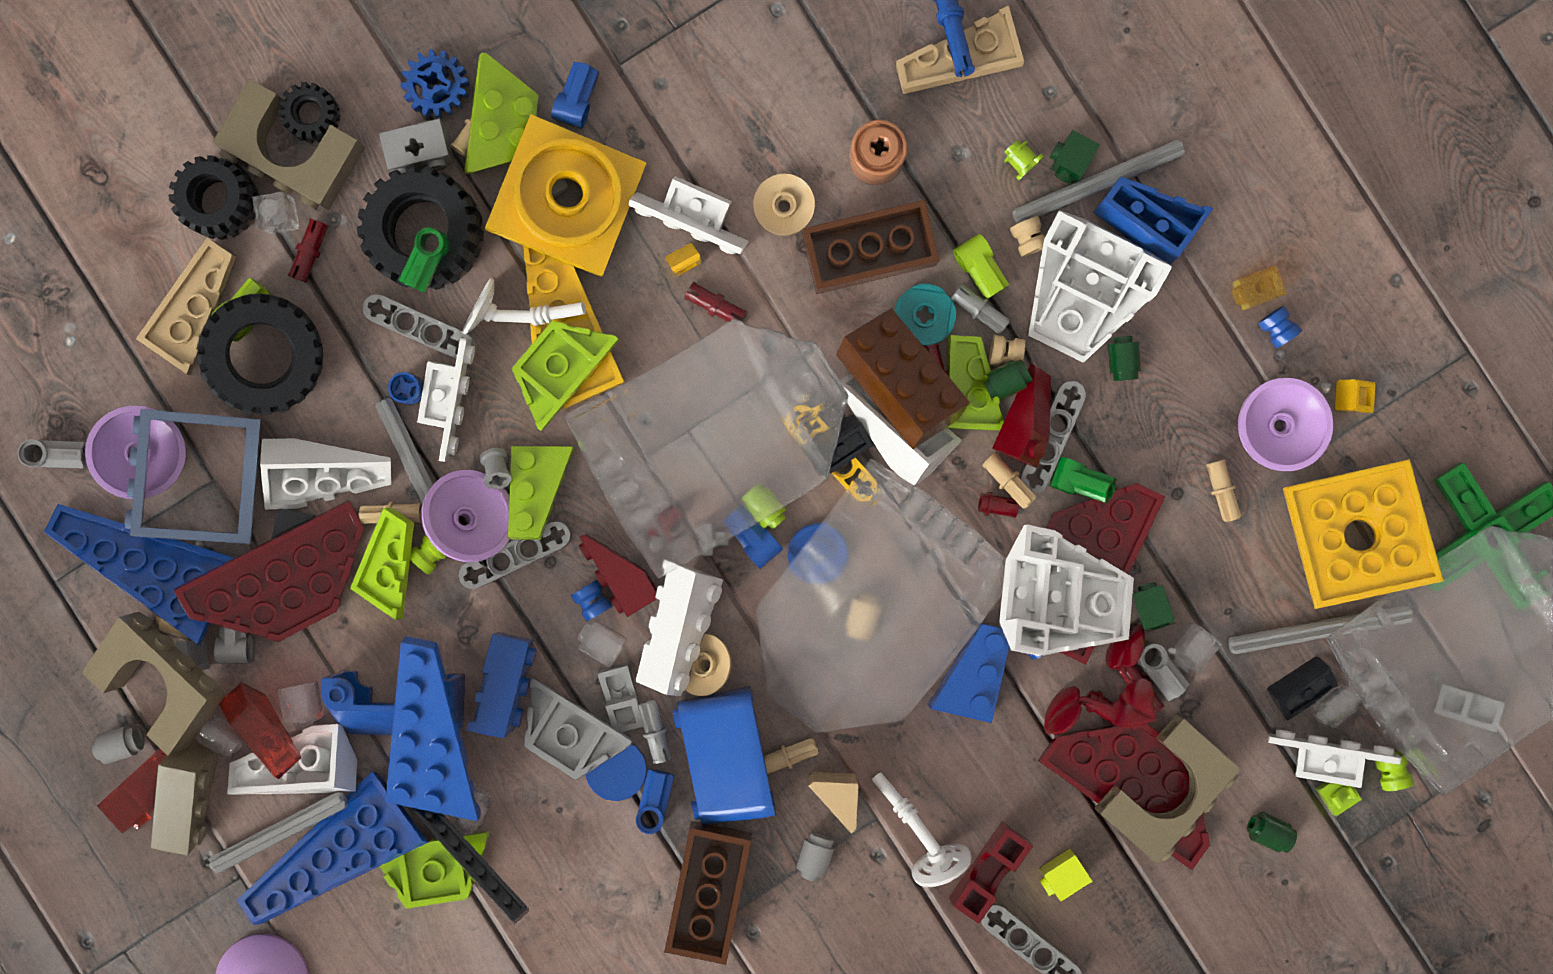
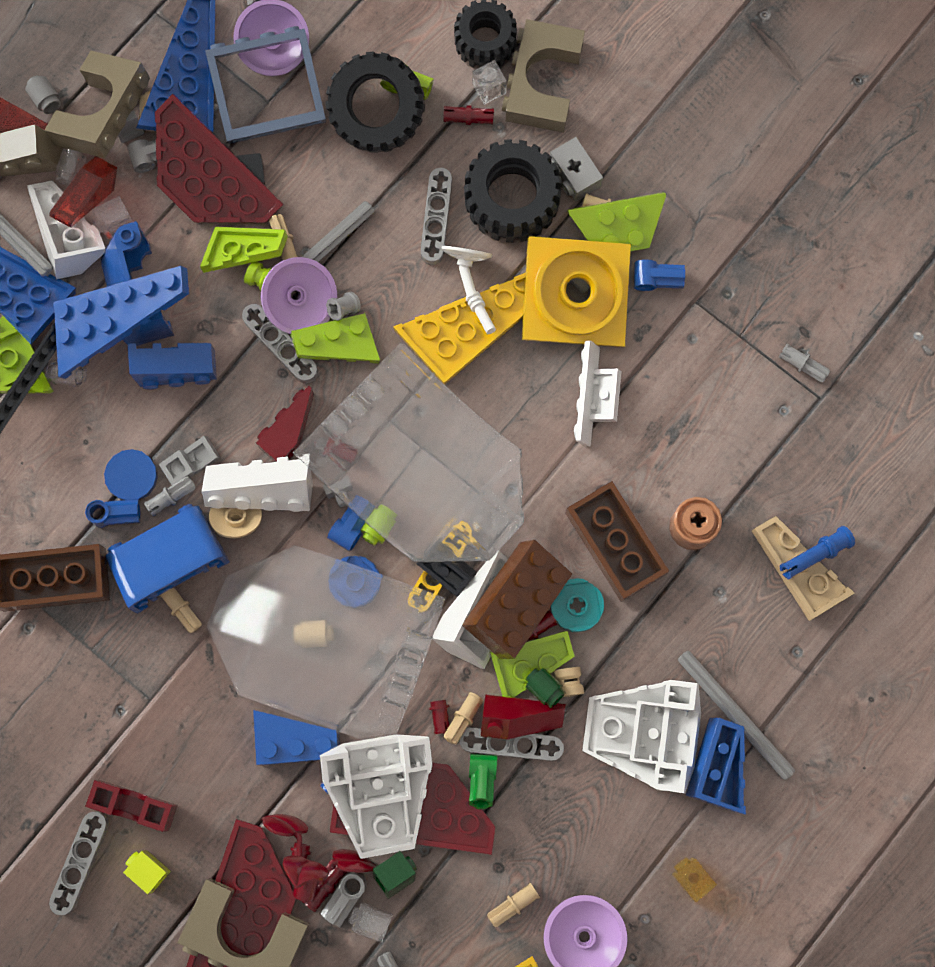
camera: 80 degrees right, 10 degrees down
tan wing [136,238,236,375] -> none
white wedge [260,438,391,510] -> none
black tyre [278,82,341,143] -> none
blue wheel [388,372,424,405] -> none
green piece [399,228,450,293] -> none
blue gear [400,49,470,119] -> none
white bracket [417,337,475,462] -> none
lime wing [512,321,619,432] -> none
light grey wing [524,678,634,780] -> none
blue wheel [571,580,613,622] -> none
clear brick [577,620,628,668] -> none
yellow slope [666,243,702,277] -> none
dark red pin [684,282,748,329] -> none
tan dish [753,173,815,236] -> none
light grey brick [796,832,834,882] -> none
tan slope [807,771,858,834] -> none
white dish [872,772,972,887] -> none
light grey axle [951,284,1009,334] -> none
lime piece [953,233,1009,299] -> none
lime brick [1004,139,1044,181] -> none
tan wheel [1010,216,1045,257] -> none
dark green brick [1049,130,1100,183] -> none
dark green brick [1108,336,1141,381] -> none
blue wheel [1258,306,1302,348] -> none

